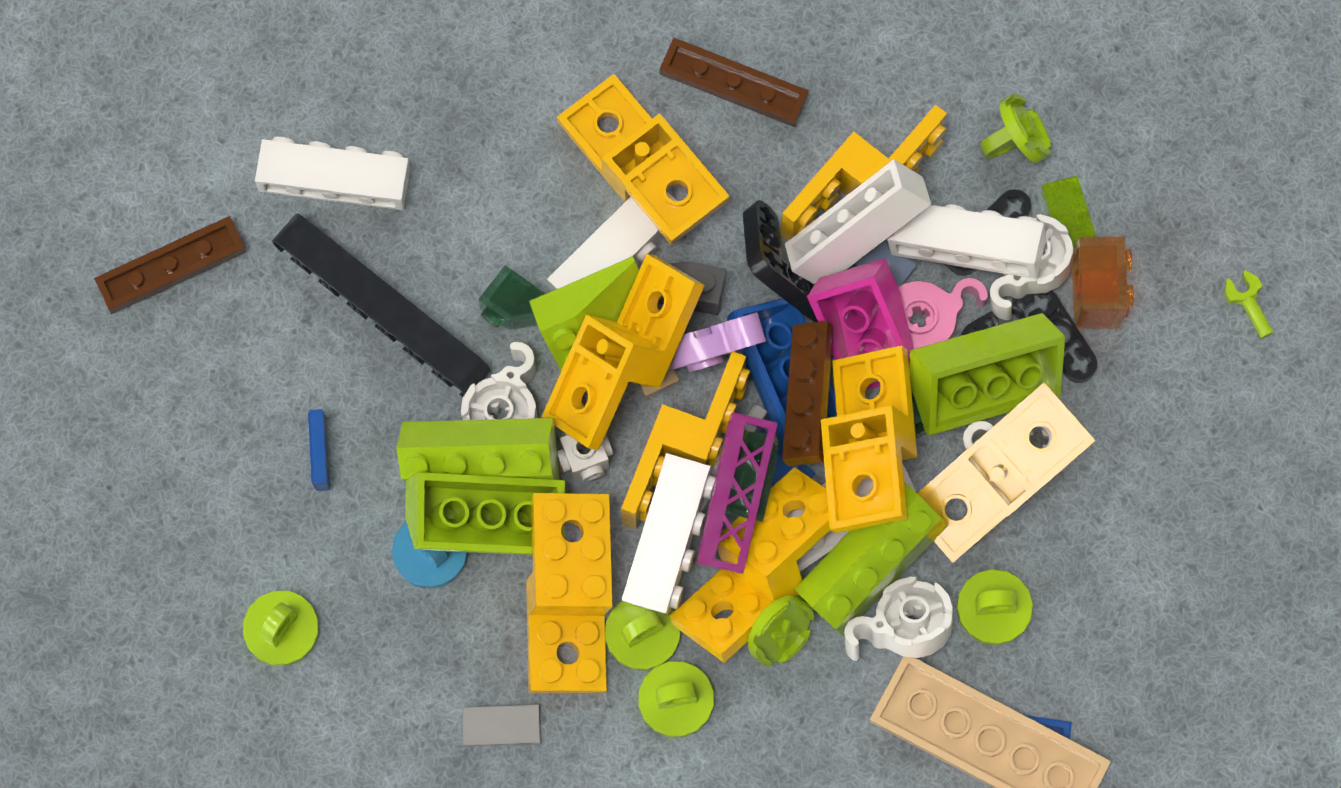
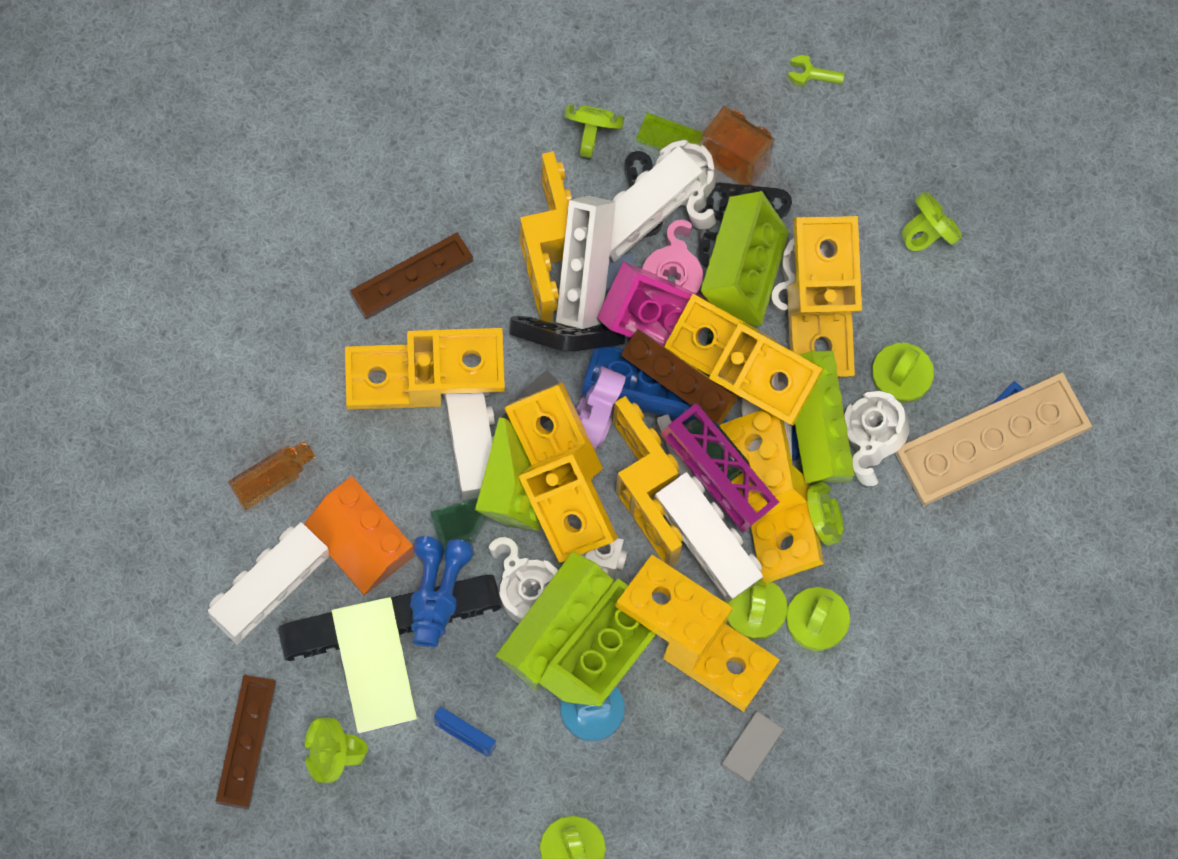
camera: 60 degrees left, 5 degrees down
none -> clear orange hinge [228,441,315,510]
none -> orange slope [304,476,414,596]
none -> lime tile [304,717,369,783]
none -> sticker [332,597,417,733]
none -> blue piece [410,536,474,647]
none -> lime tile [901,192,962,251]

